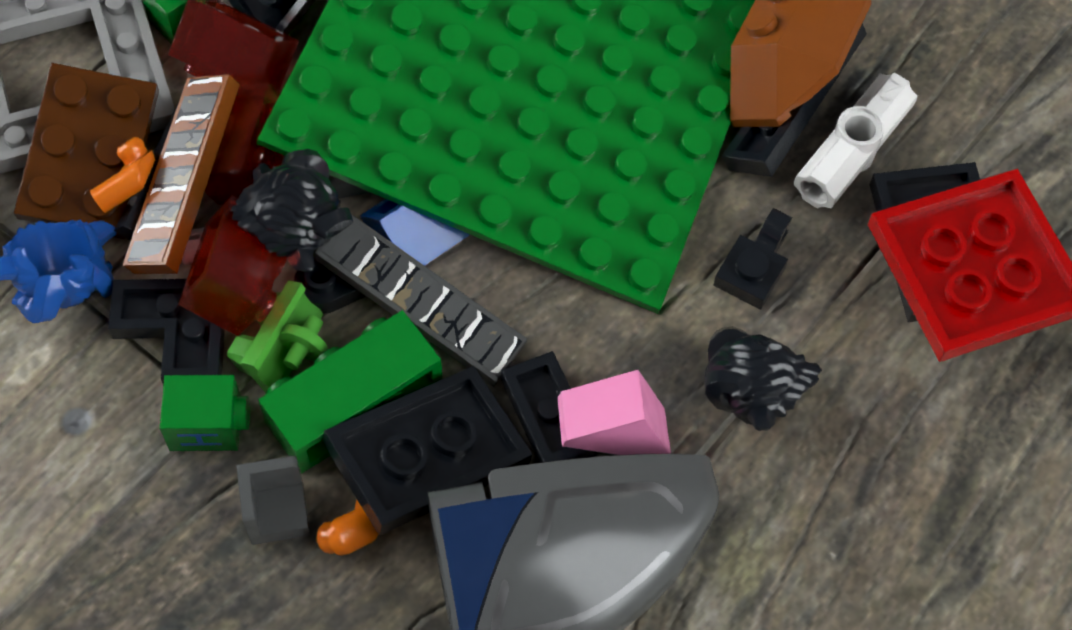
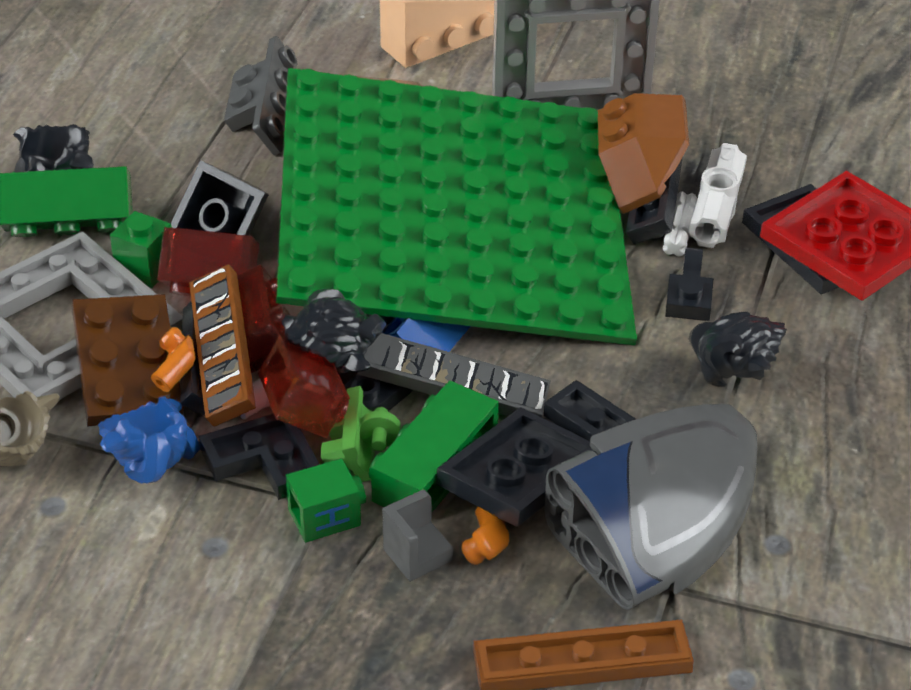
camera: 20 degrees left, 20 degrees down
bright pink slope [557,370,671,455] -> none
none -> white axle [663,191,698,257]

